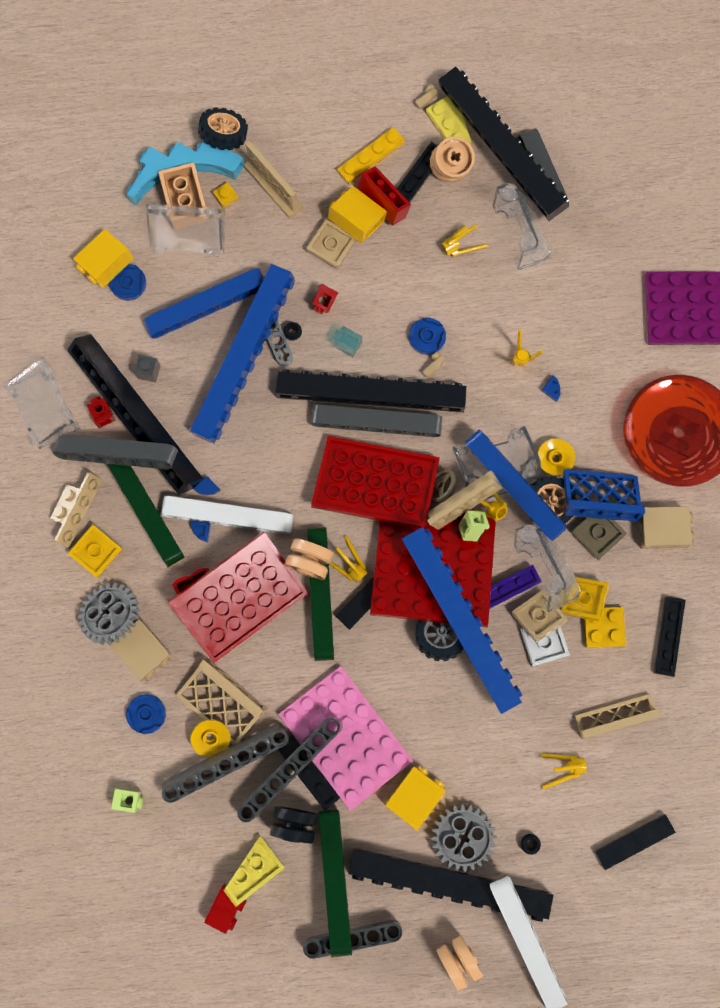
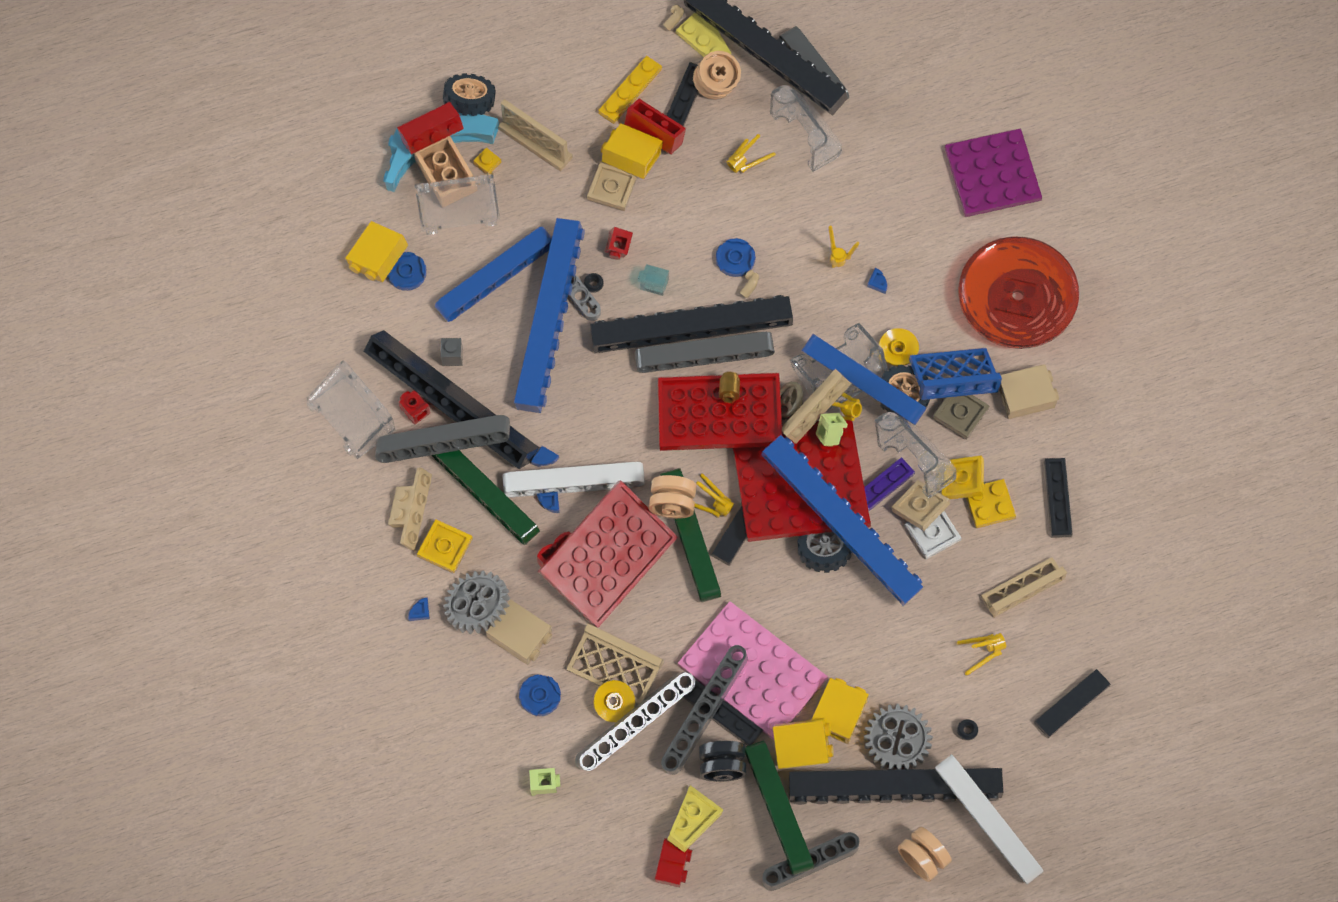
camera: 15 degrees left, 10 degrees down
none -> red brick [397,102,464,155]
none -> blue tile [408,597,430,621]
none -> pearl gold brick [719,371,740,403]
none -> yellow brick [773,718,834,769]

